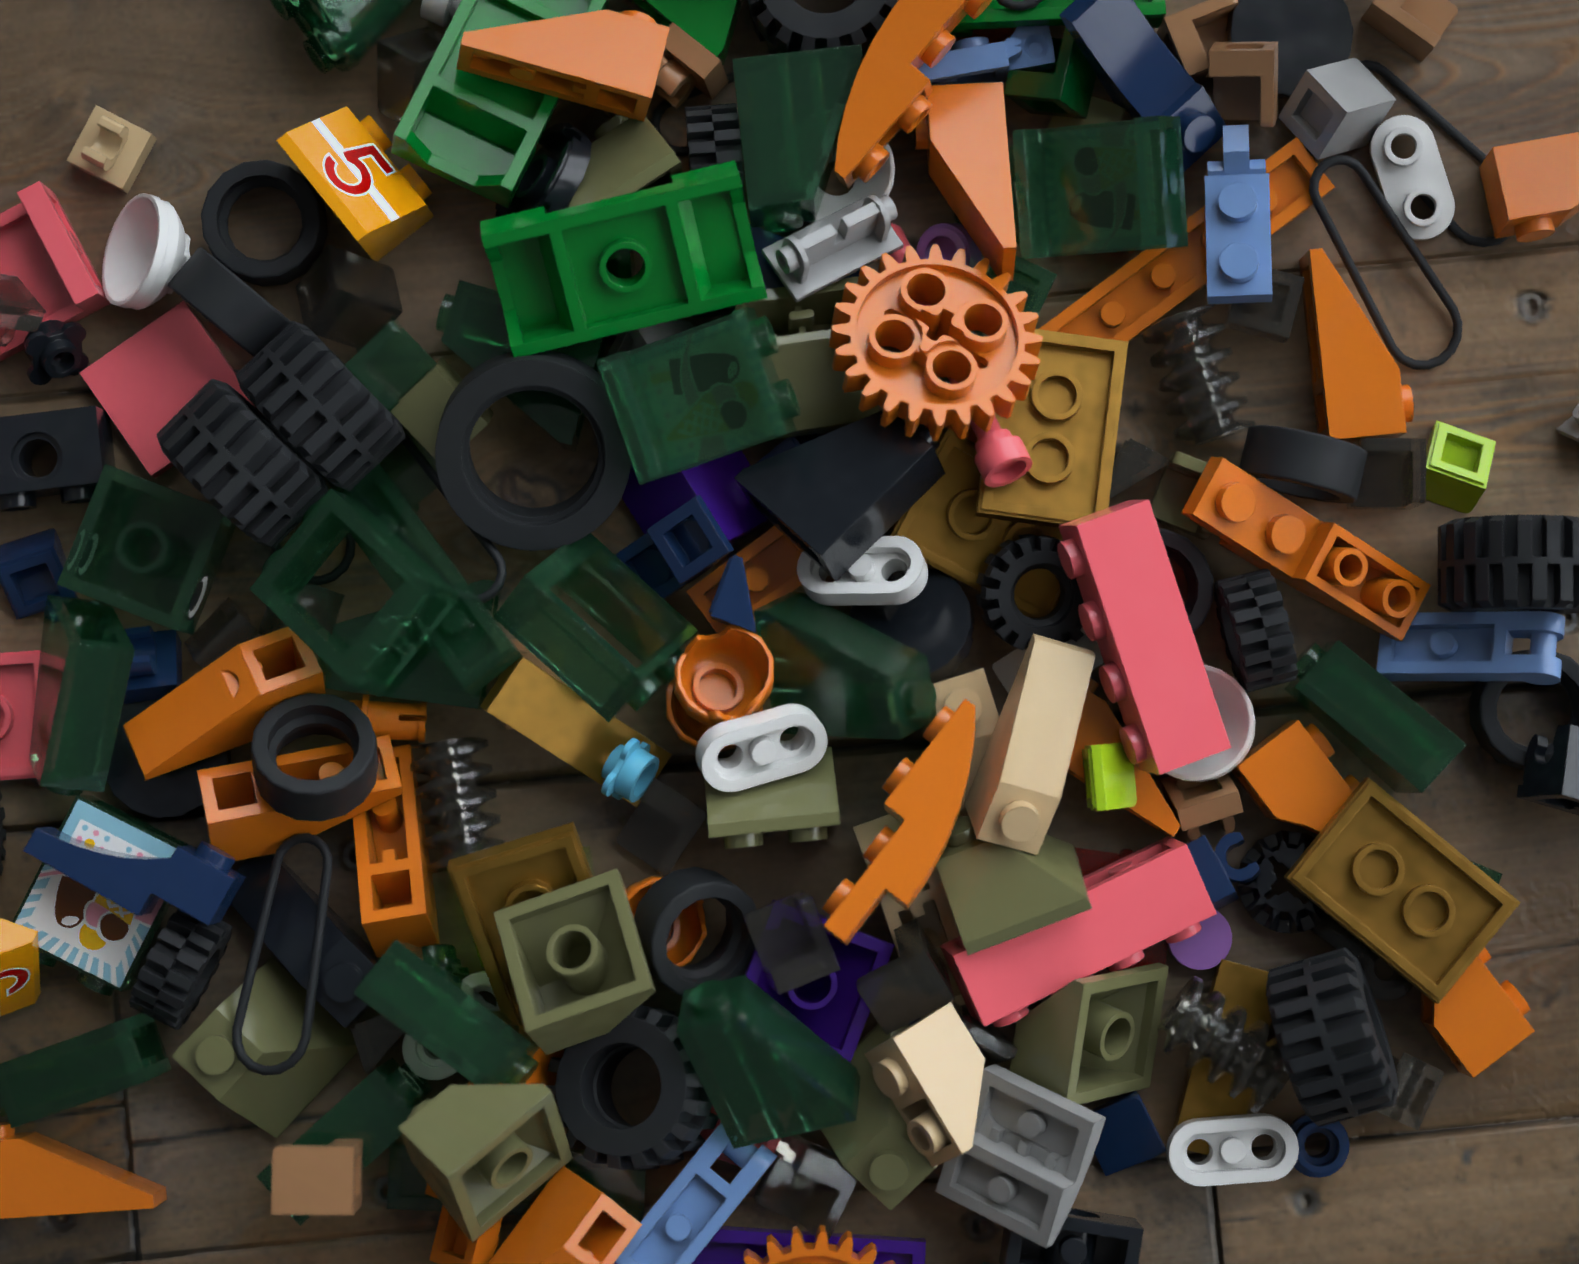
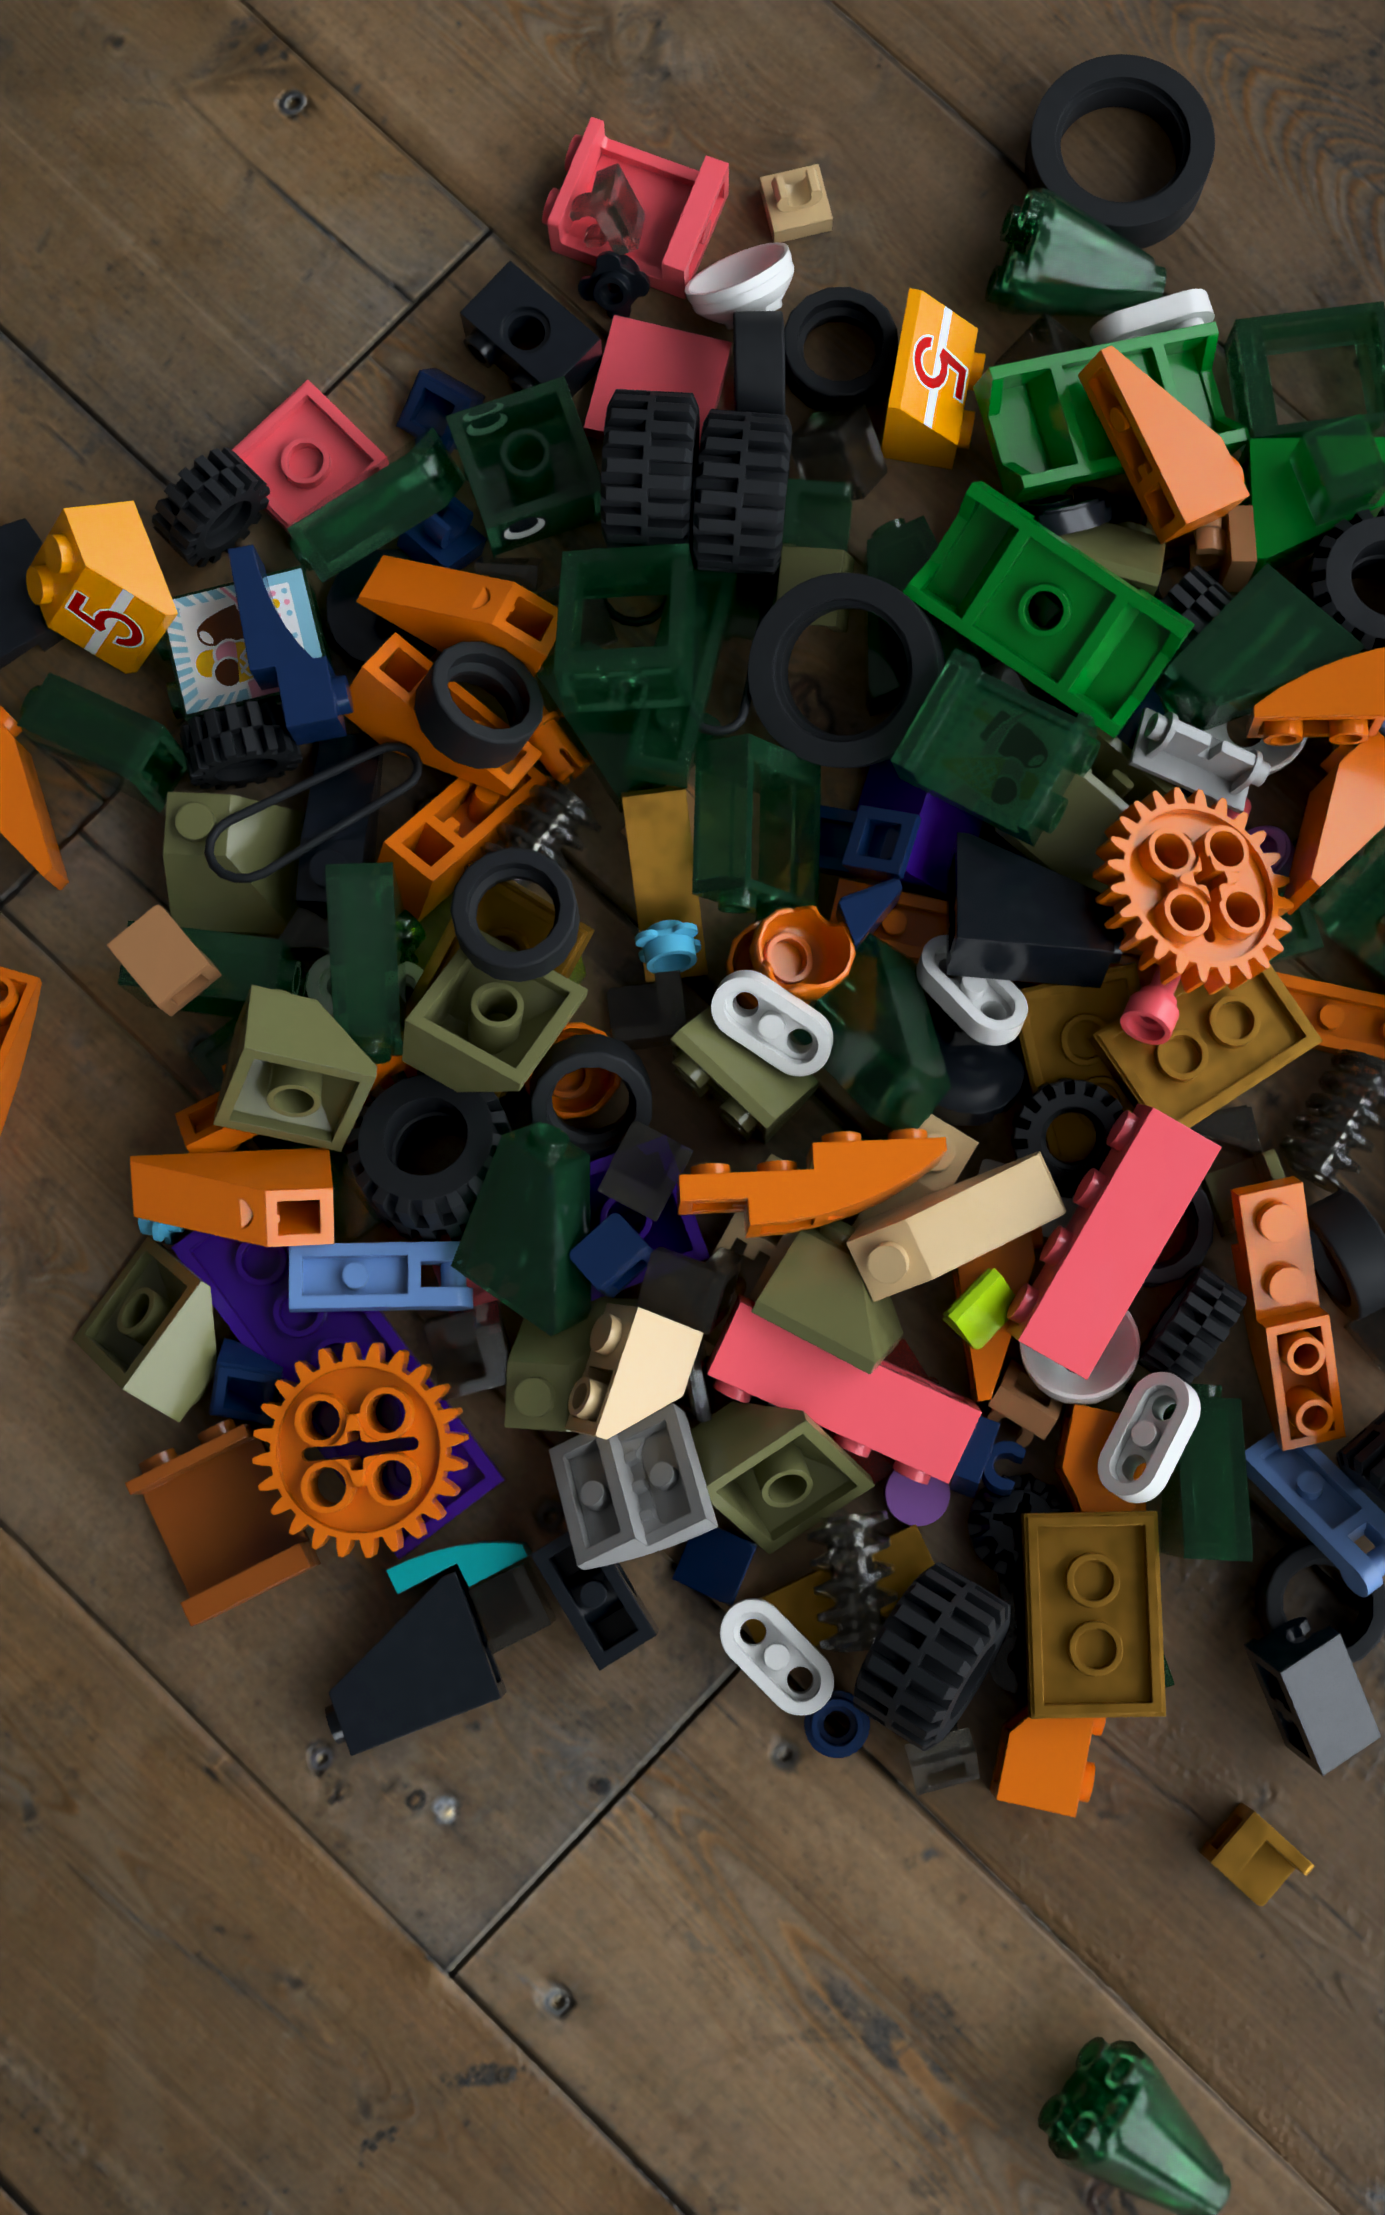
camera: 55 degrees right, 5 degrees down
none -> black tyre [450,847,580,982]
none -> dark blue slope [569,1213,658,1298]
none -> white plate [1098,1372,1201,1504]

